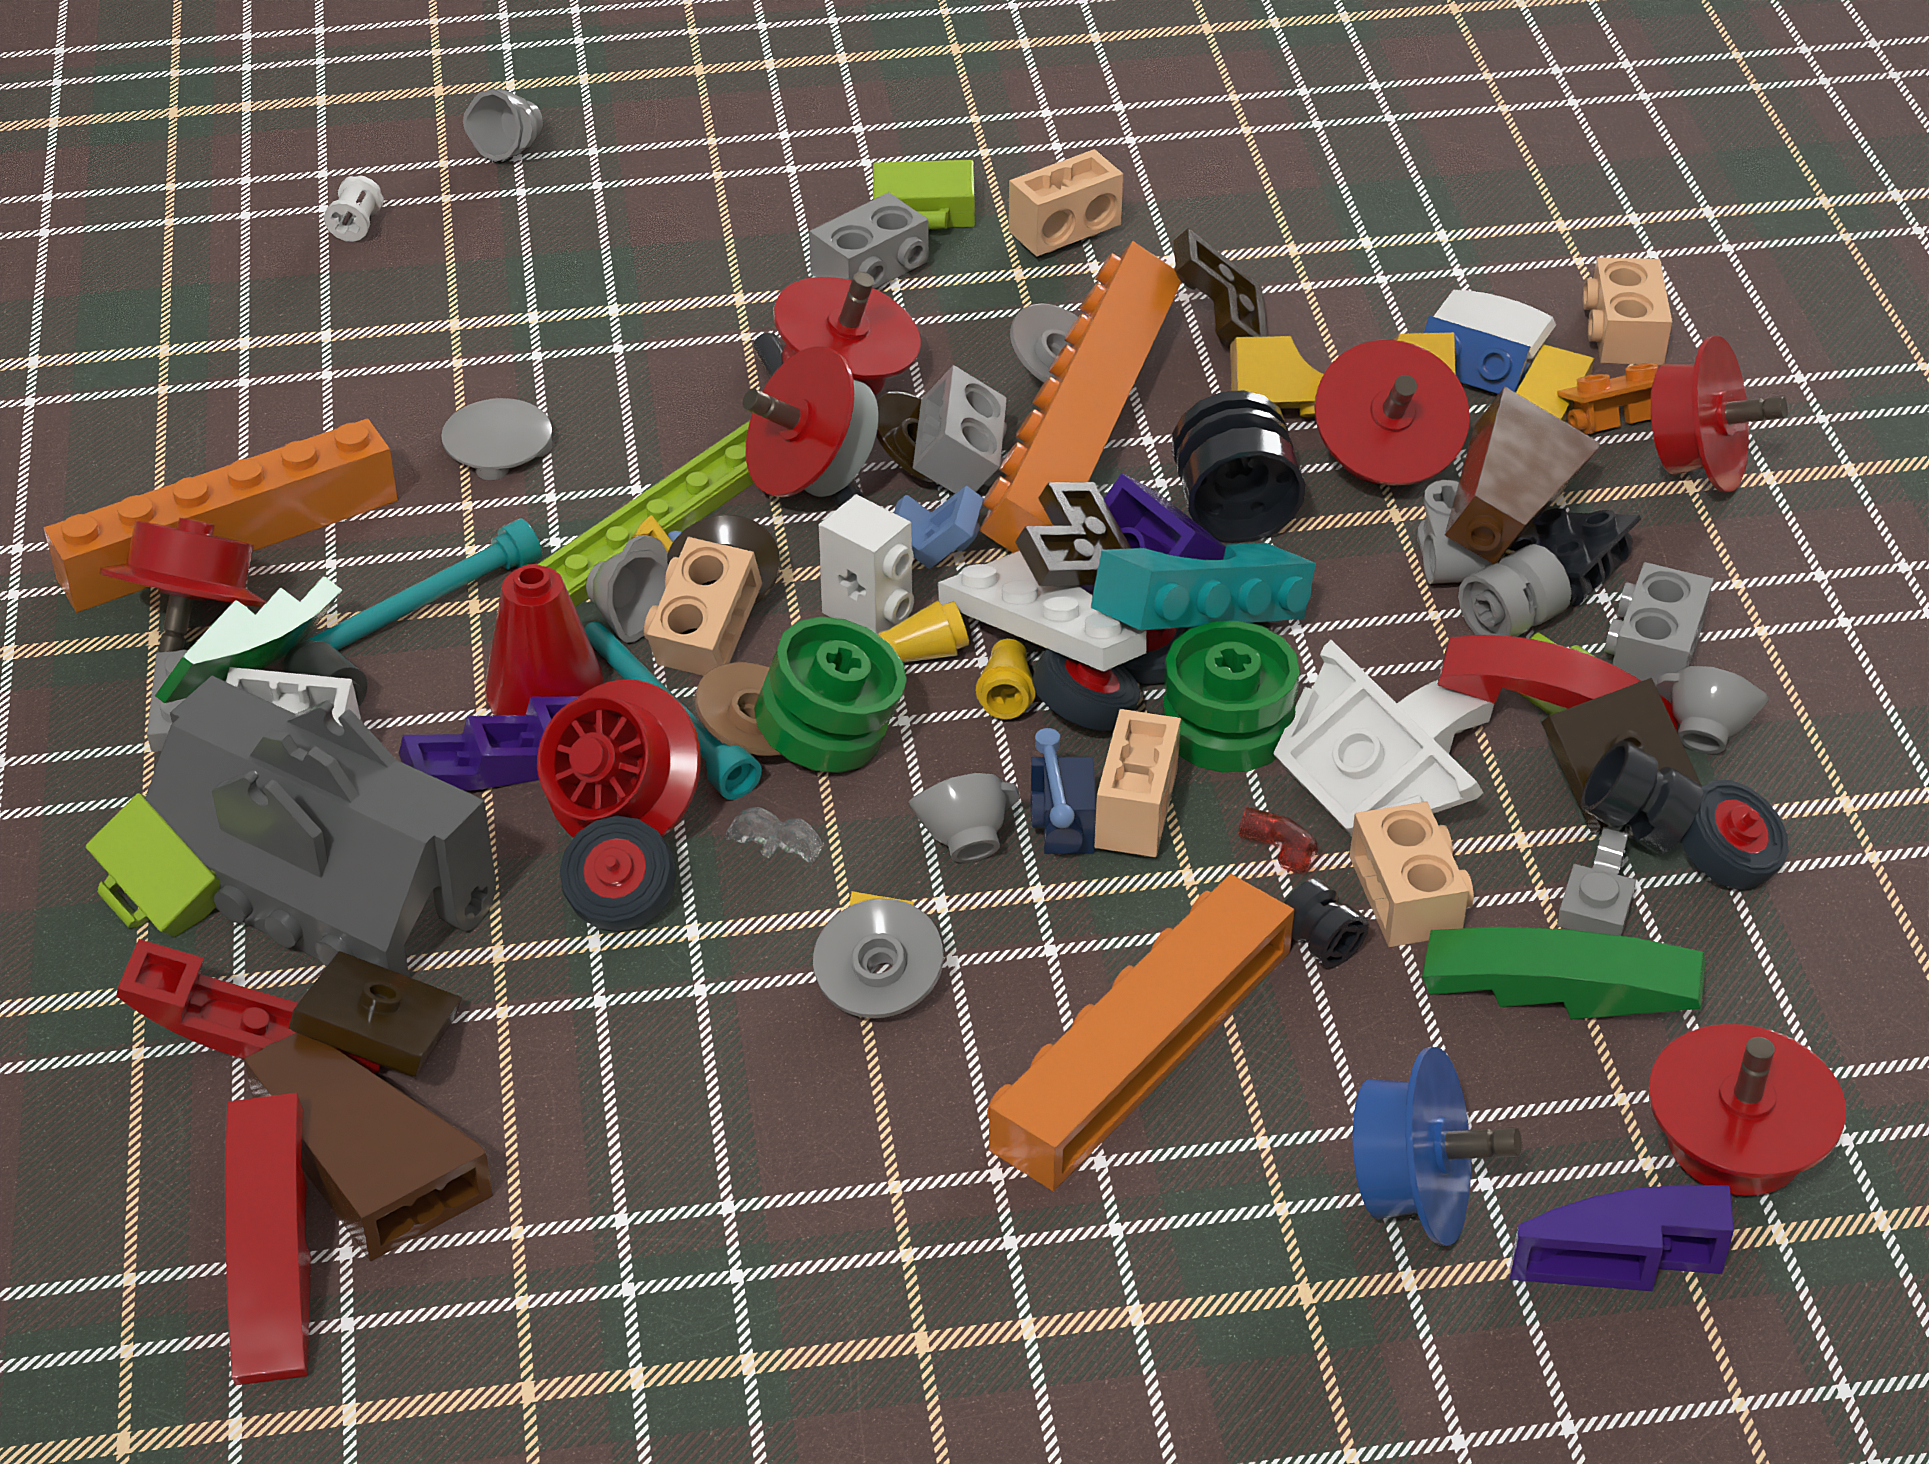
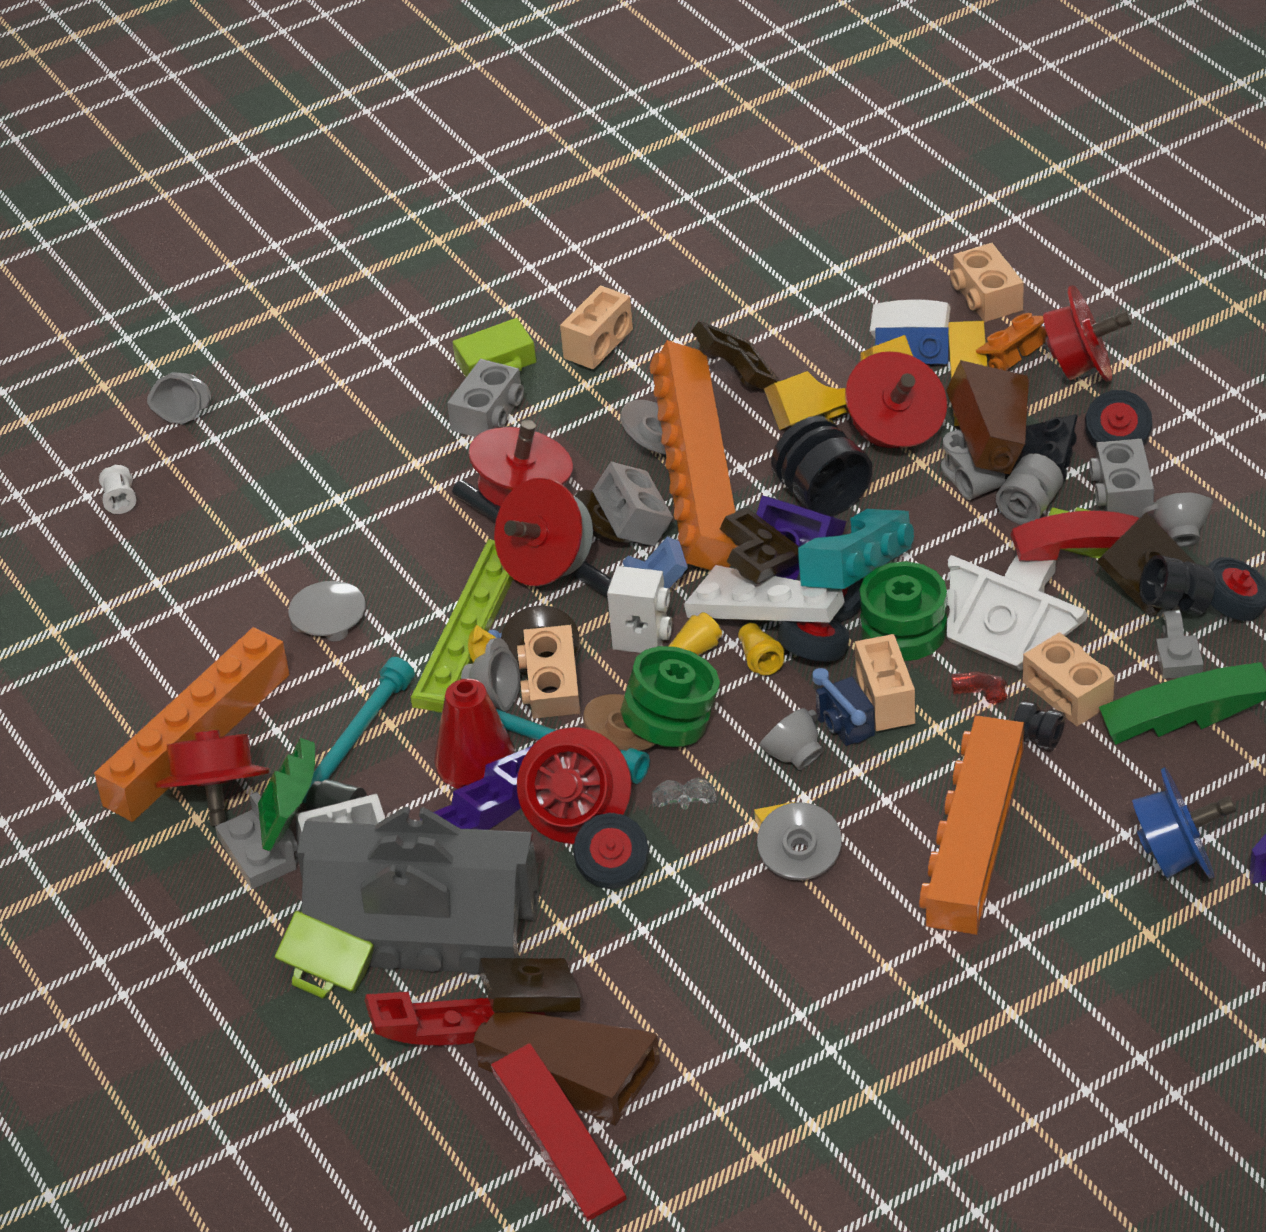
camera: 20 degrees left, 0 degrees up
none -> black wheel [1085,390,1153,448]

